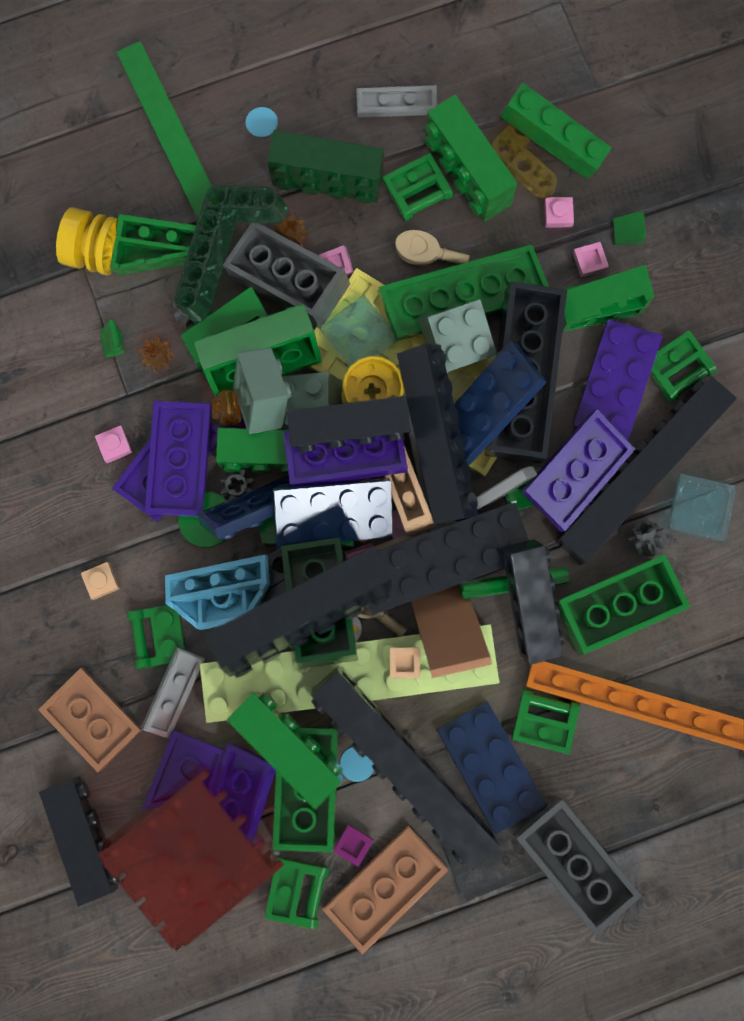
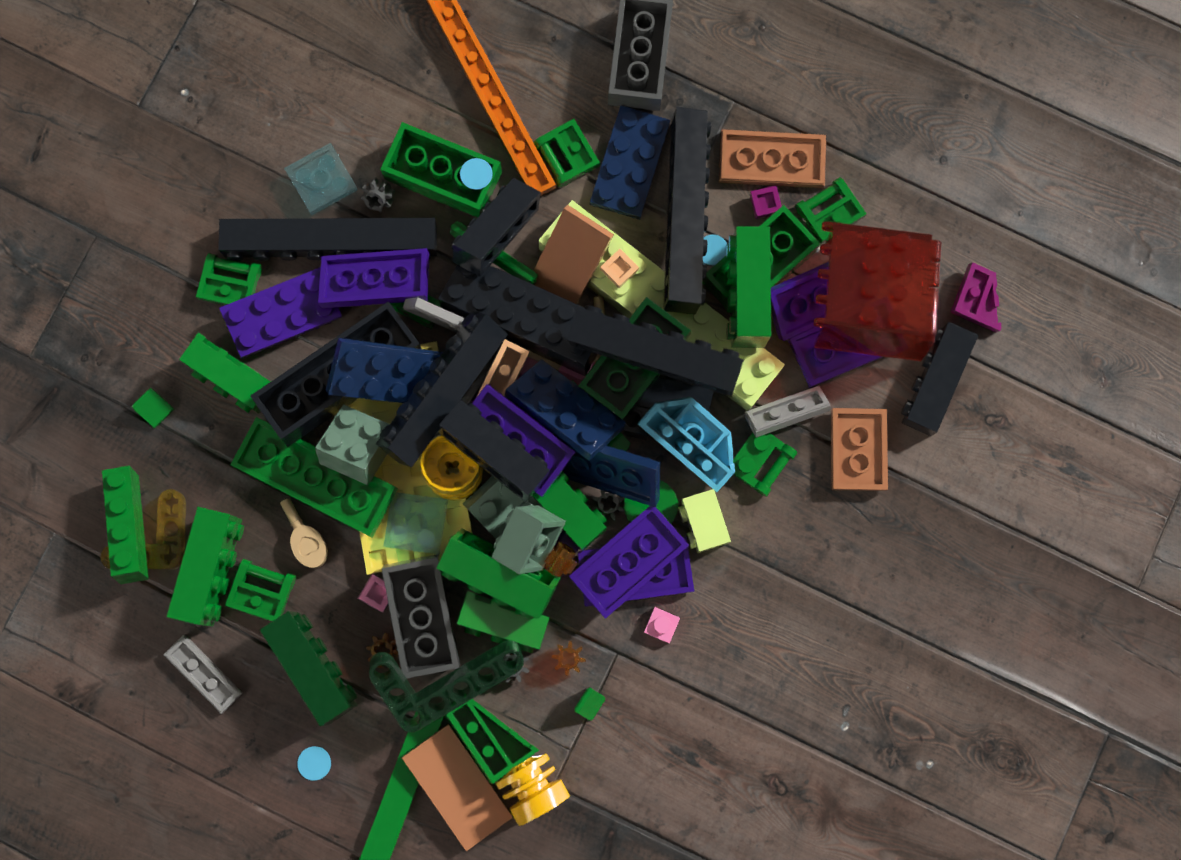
camera: 140 degrees left, 0 degrees up
light nougat plate [81,562,120,600] -> none
bright pink plate [544,197,574,228] -> none
bright pink plate [573,242,609,278] -> none
none -> nougat tile [402,724,513,851]
none -> medium azure sticker [460,158,492,189]
none -> yellowish green brick [678,489,731,553]
none -> magenta wing [951,262,1002,333]

